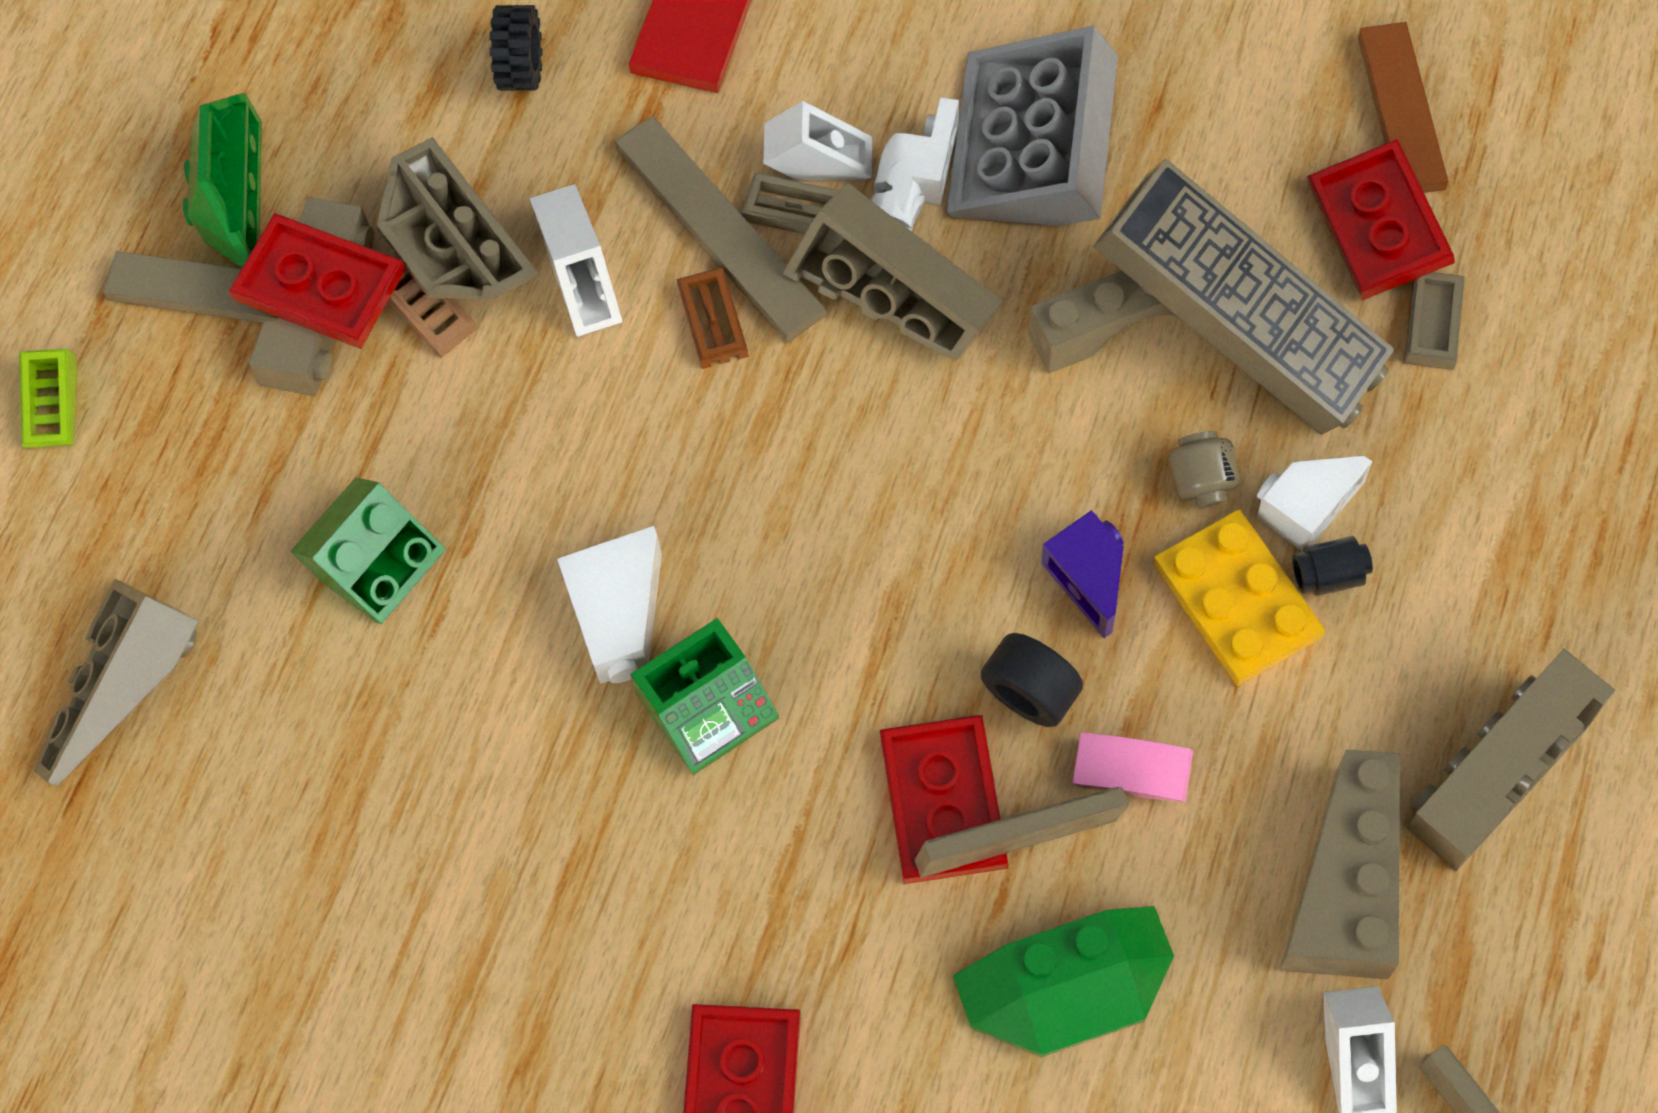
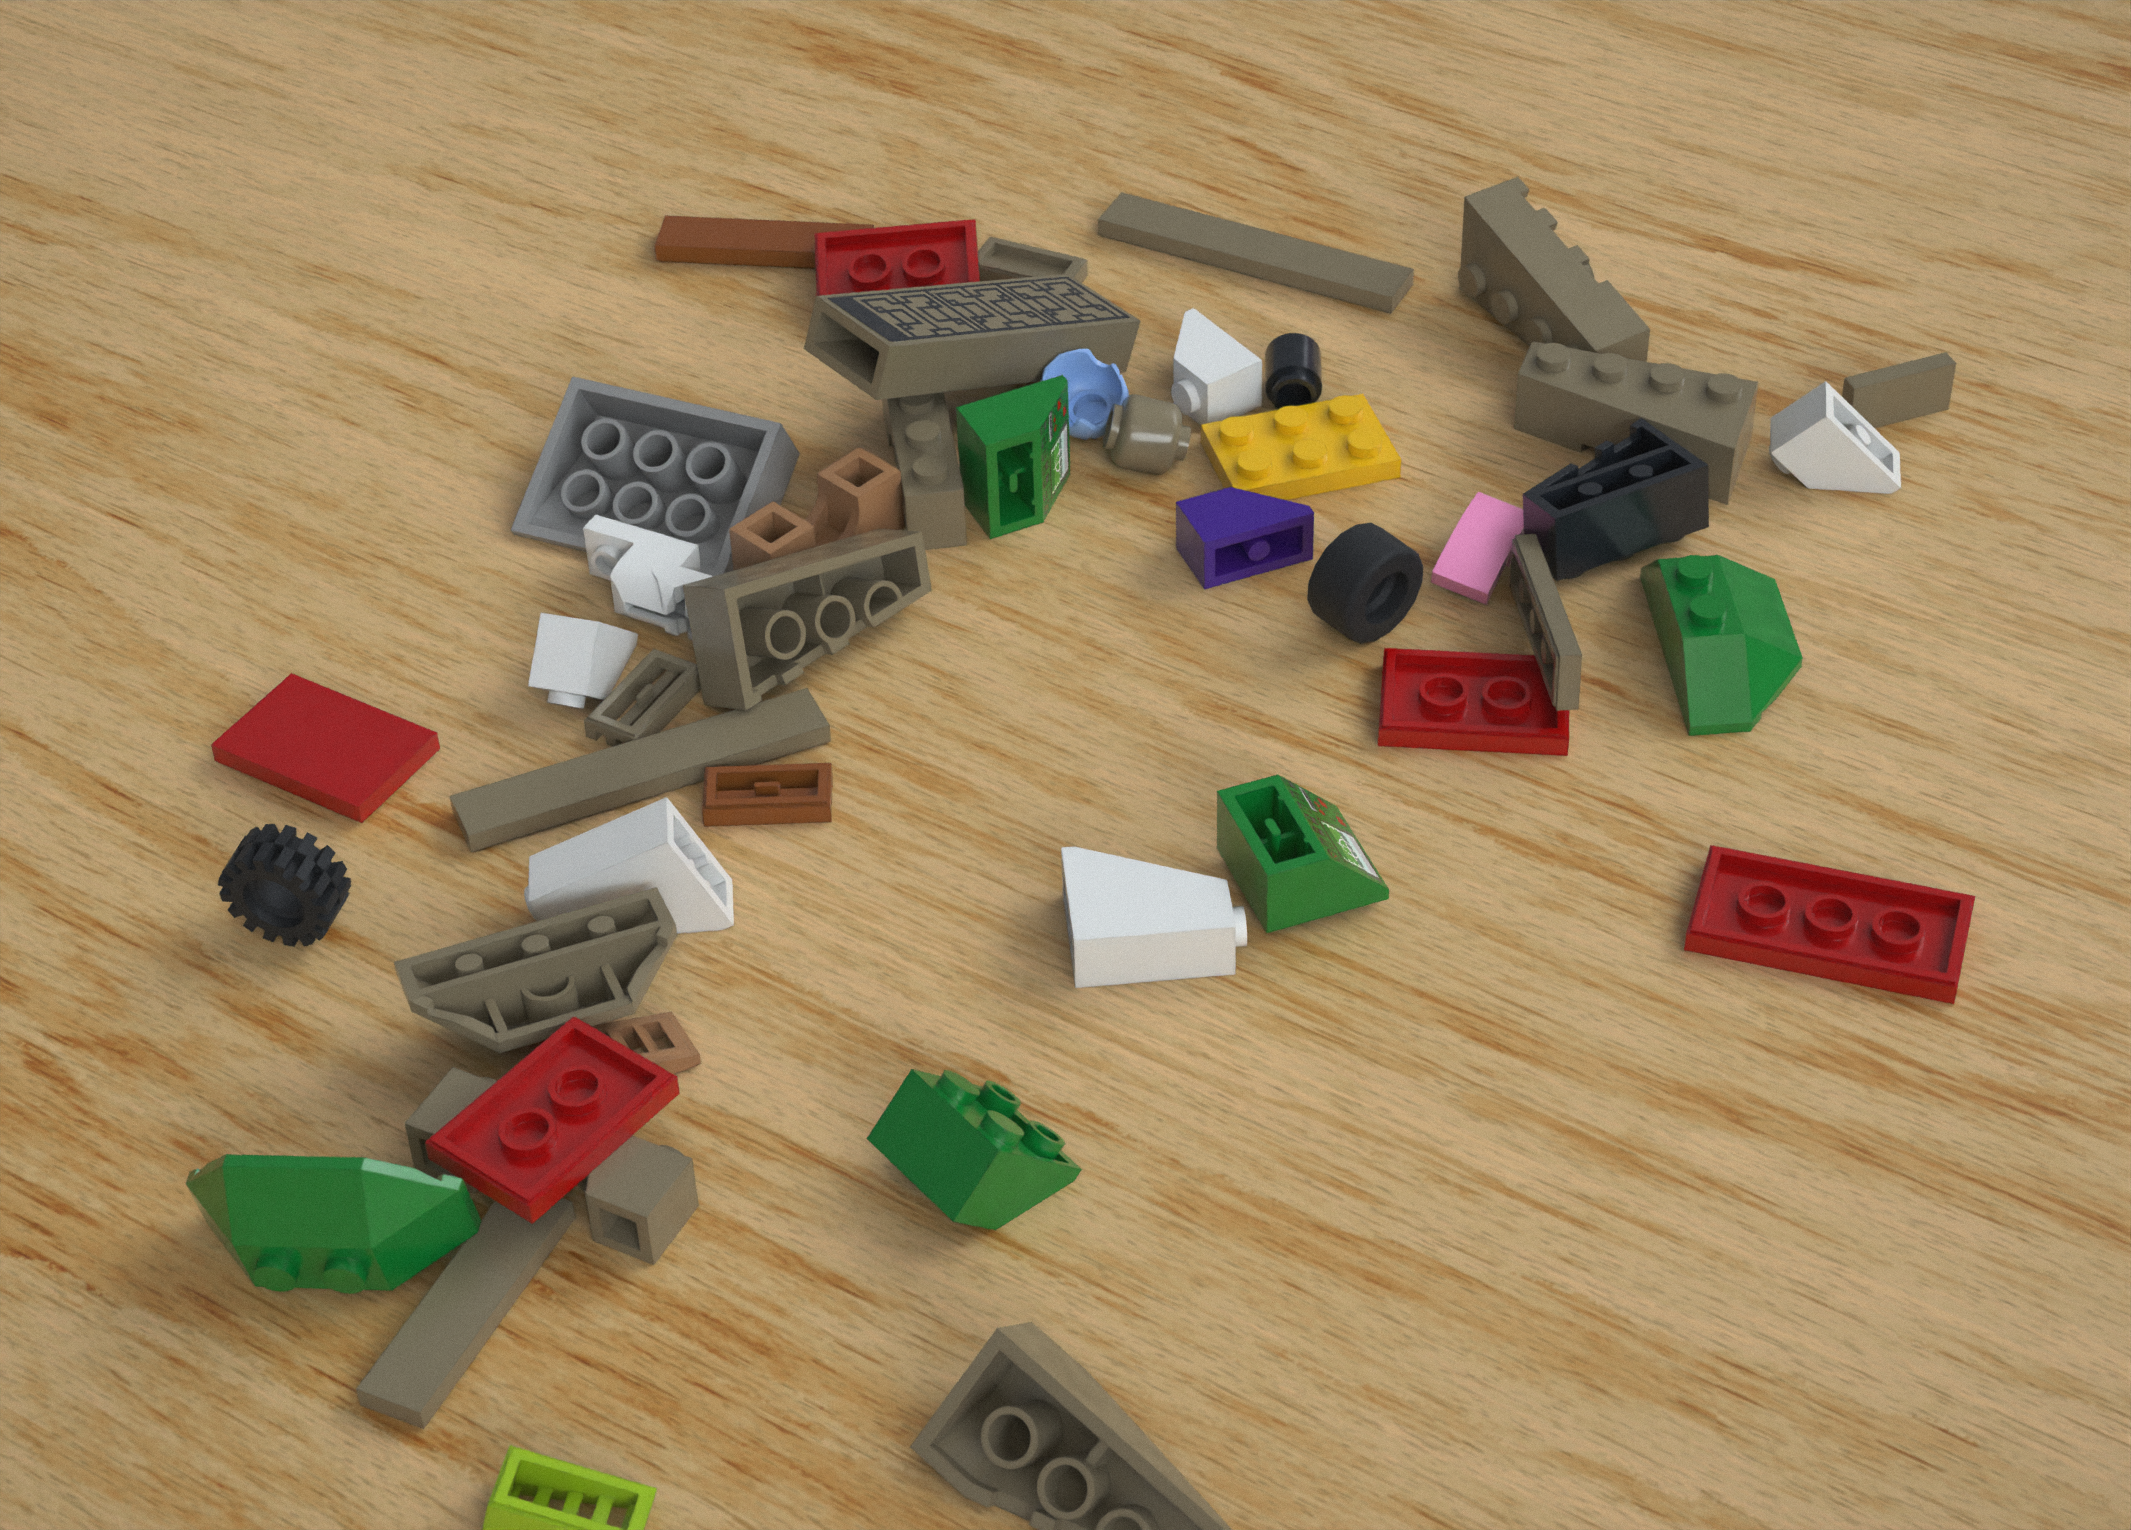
camera: 80 degrees left, 25 degrees down
none -> medium nougat arch [729,447,905,570]
none -> green slope [956,375,1071,539]
none -> light blue hair [1040,348,1129,440]
none -> dark tan tile [1098,193,1414,313]
none -> black wedge [1523,418,1709,581]

